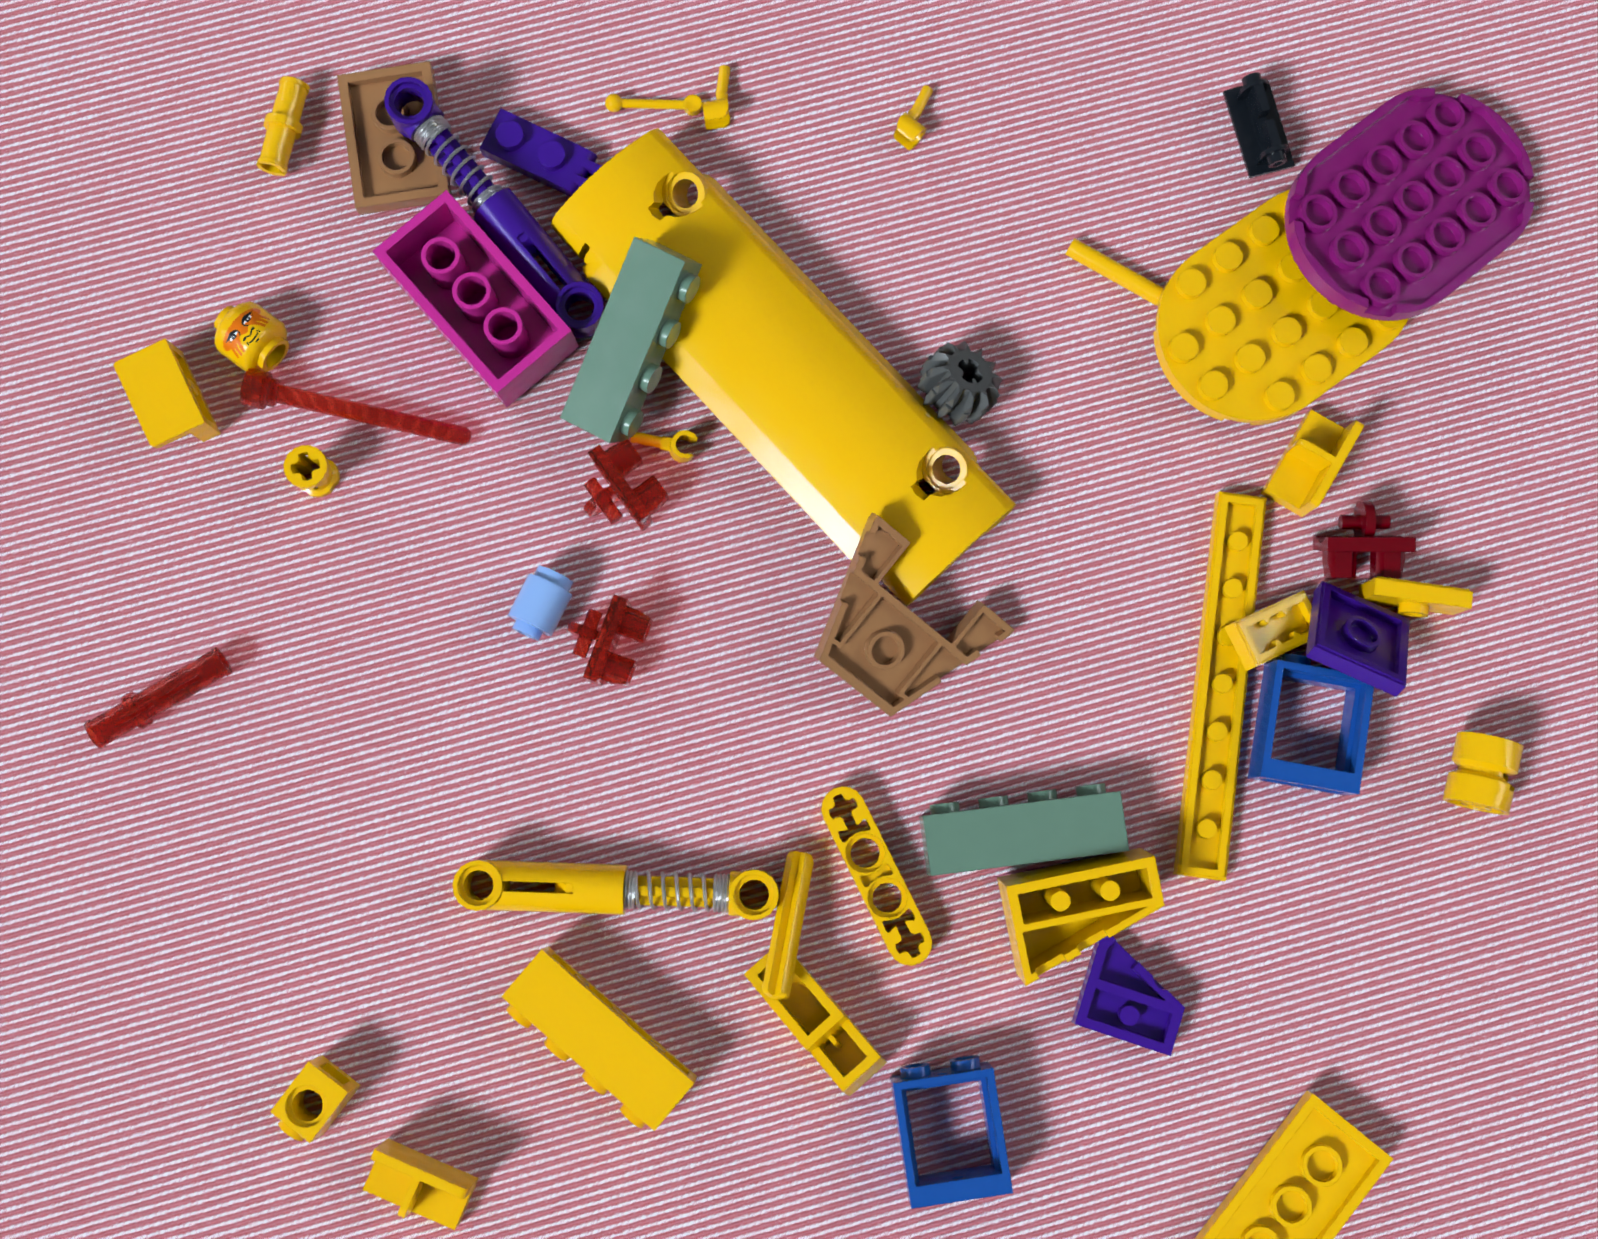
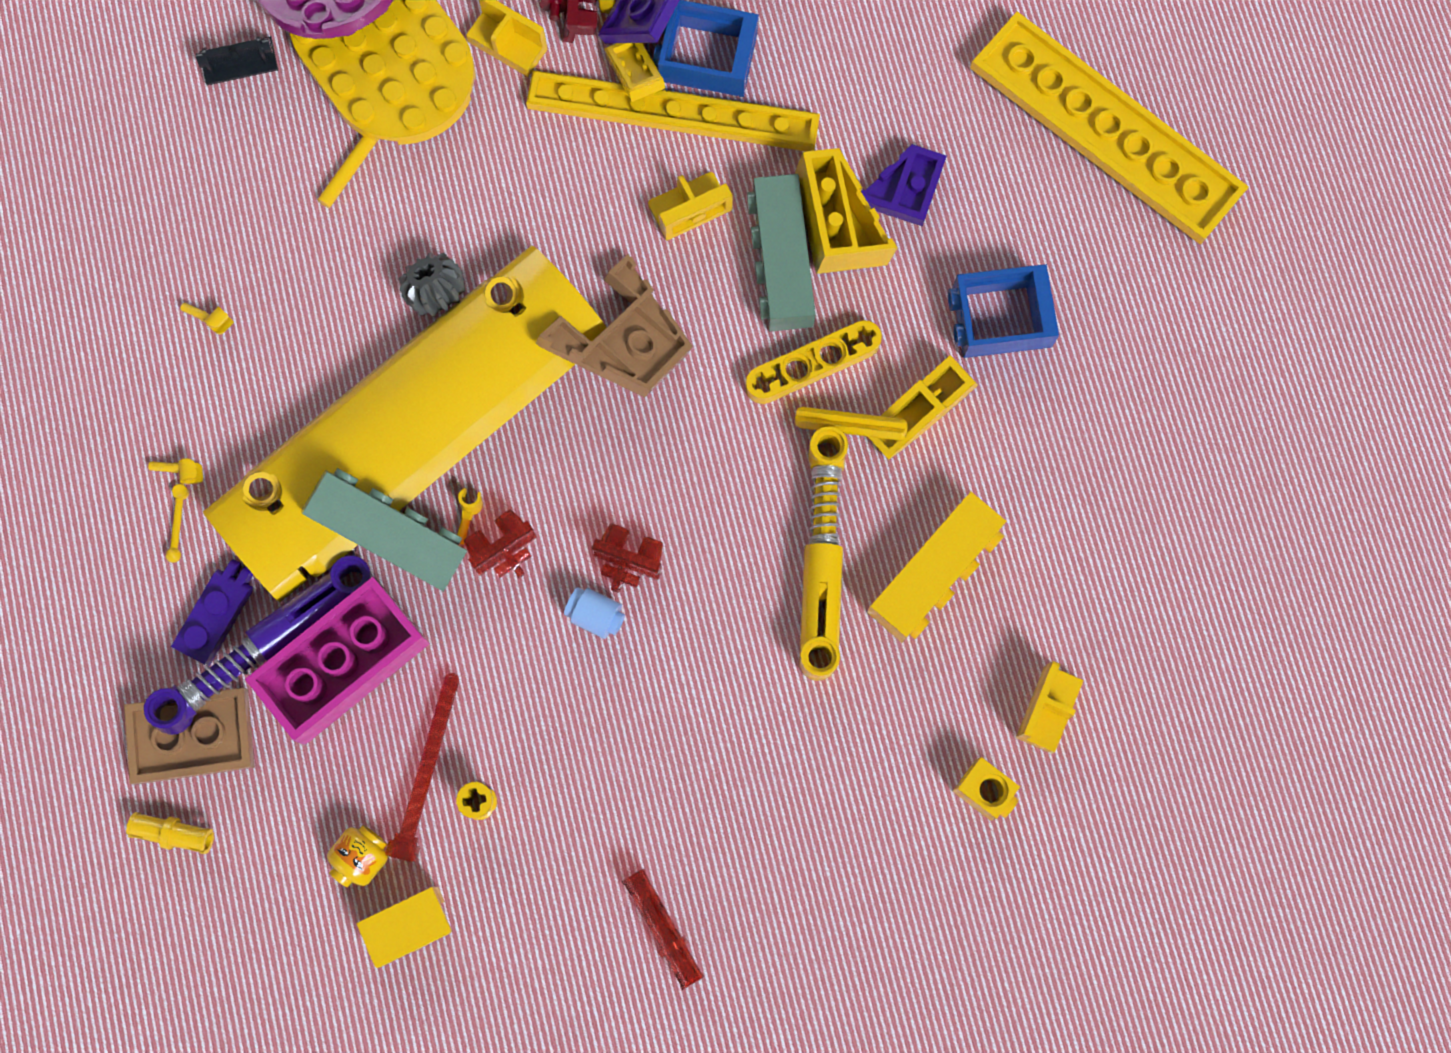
camera: 90 degrees left, 5 degrees down
none -> yellow panel [648,172,733,241]

